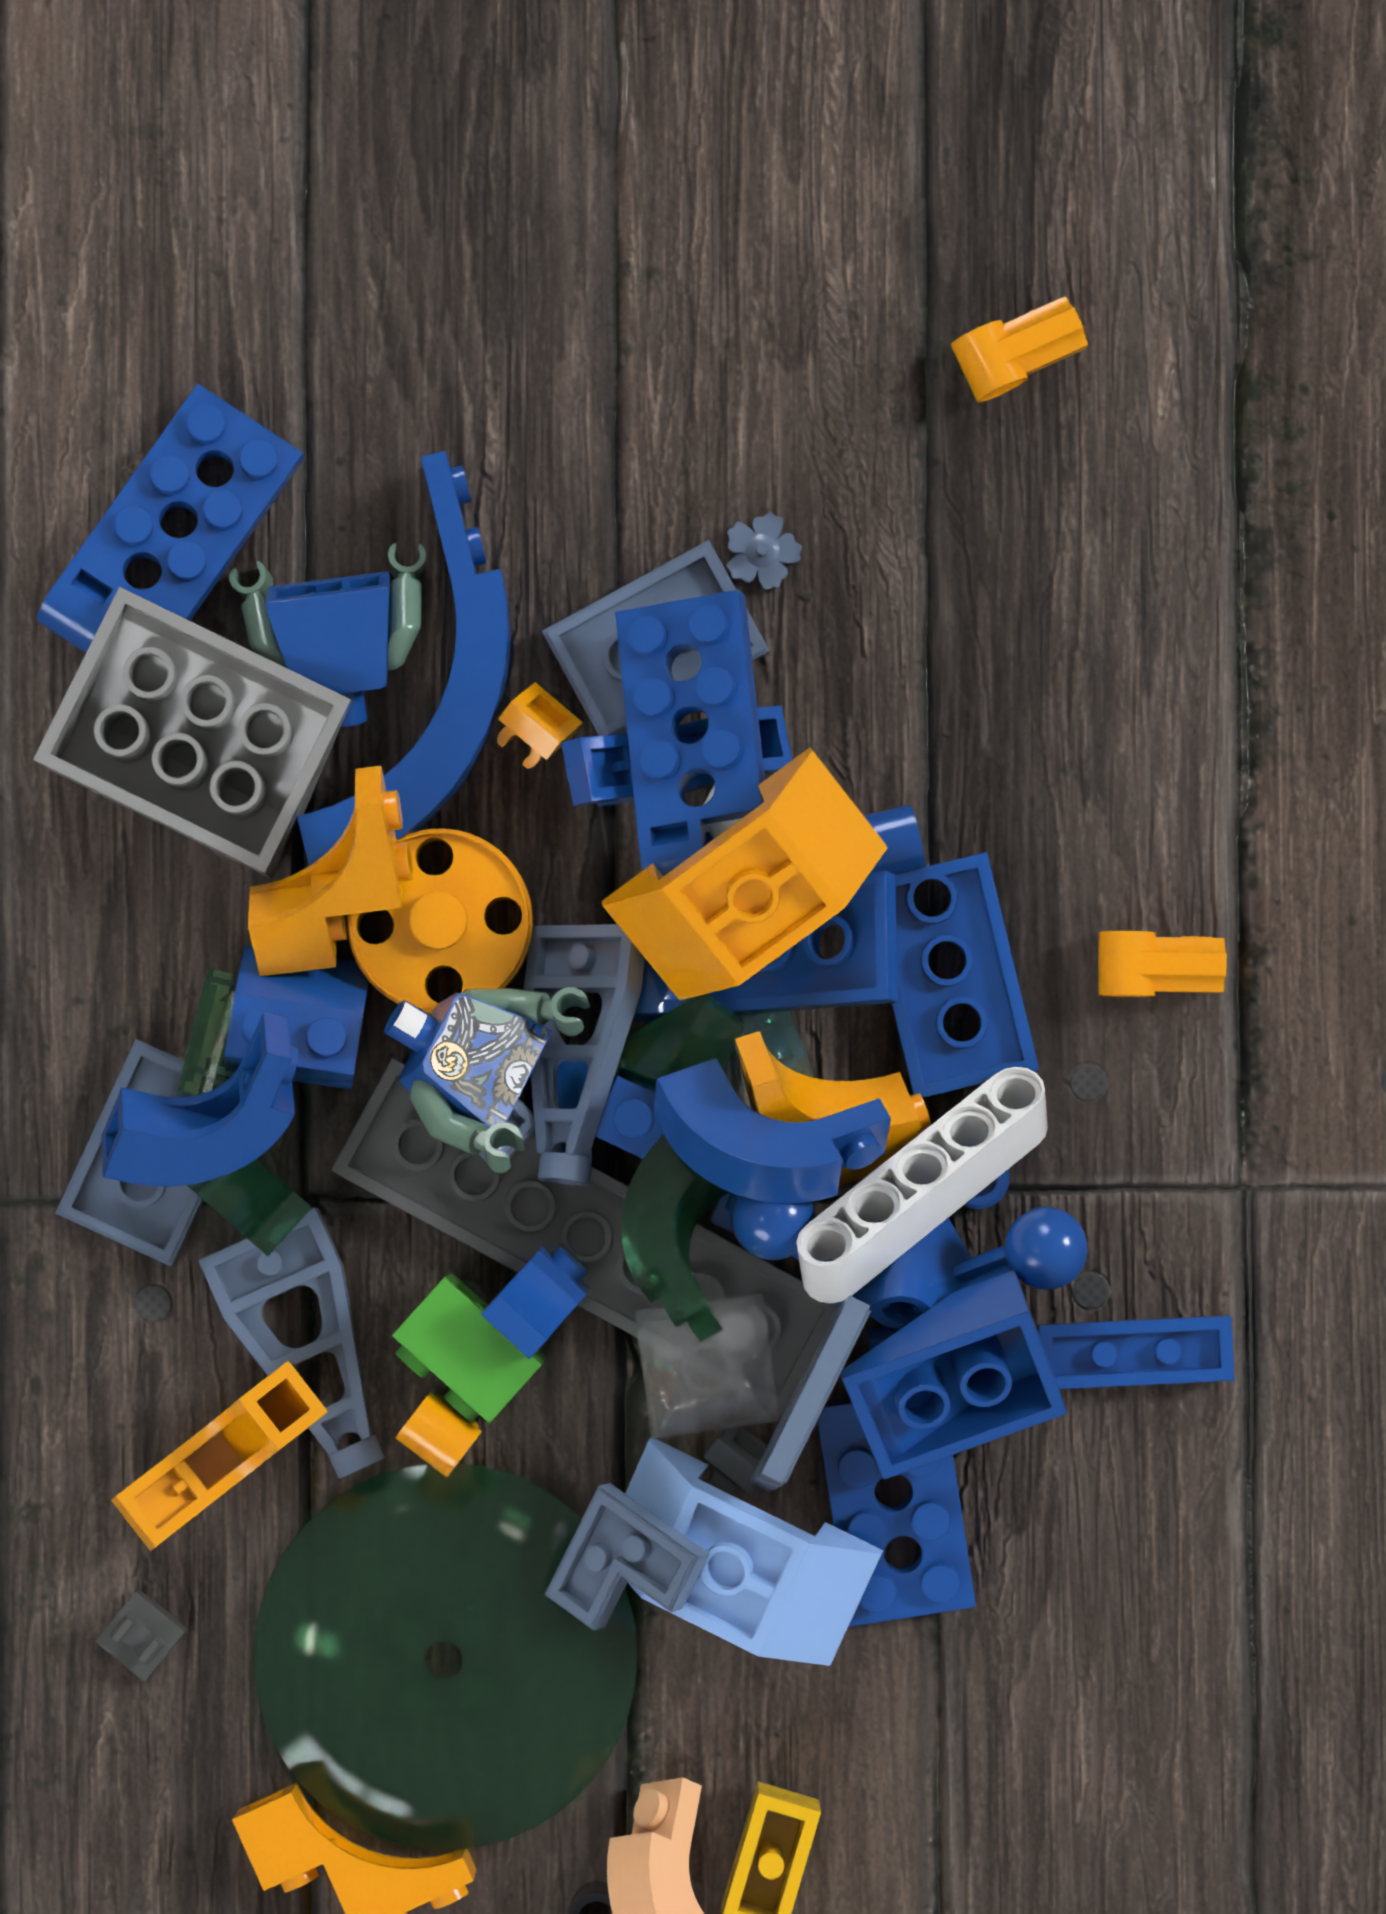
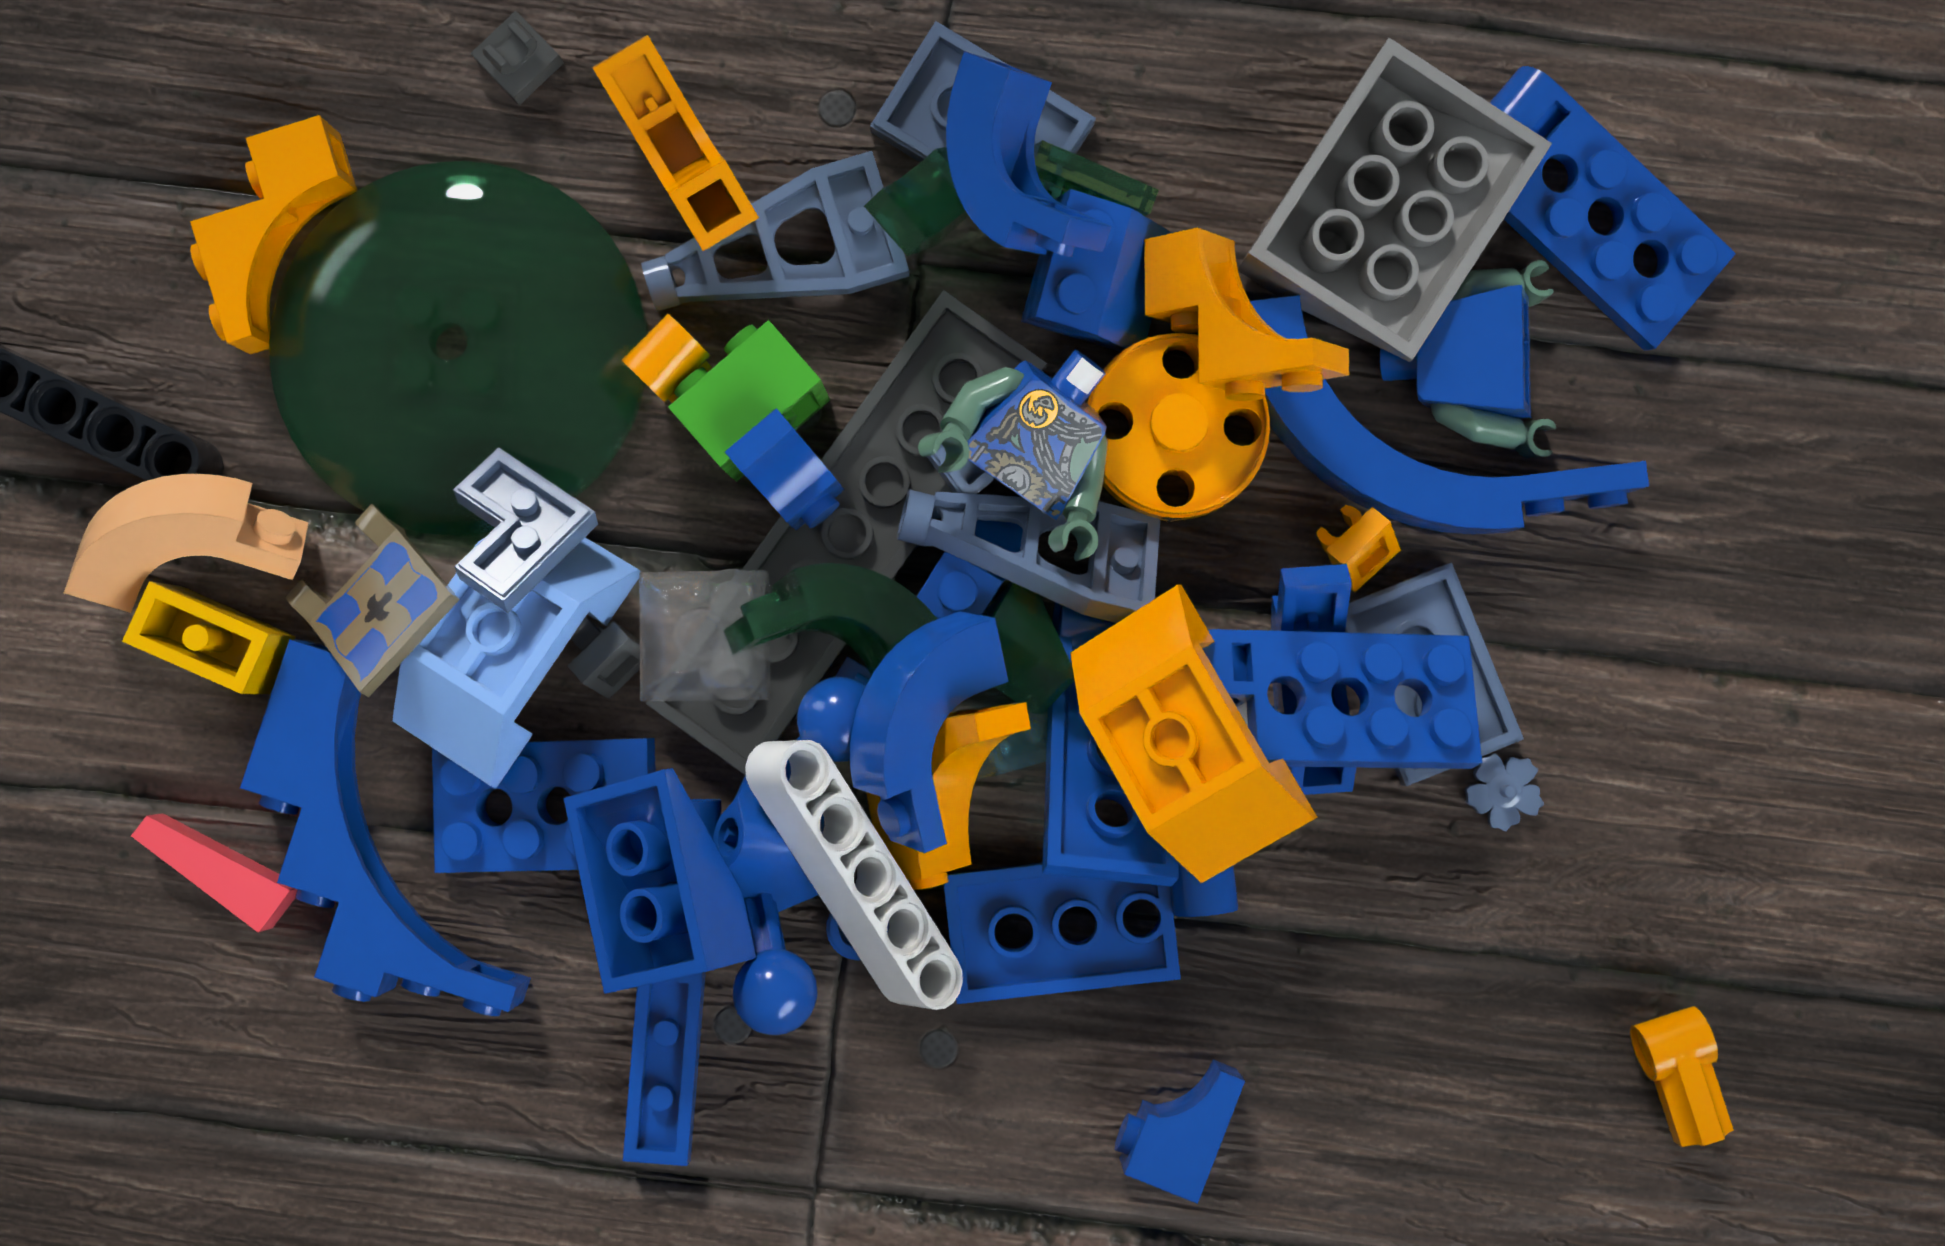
camera: 95 degrees right, 0 degrees up
sand blue tile [750,1295,871,1492] -> none
light orange piece [1098,931,1227,997] -> none
none -> coral piece [131,813,298,933]
none -> blue arch [240,639,531,1016]
none -> dark tan flag [285,504,460,697]
none -> blue arch [1114,1059,1245,1204]

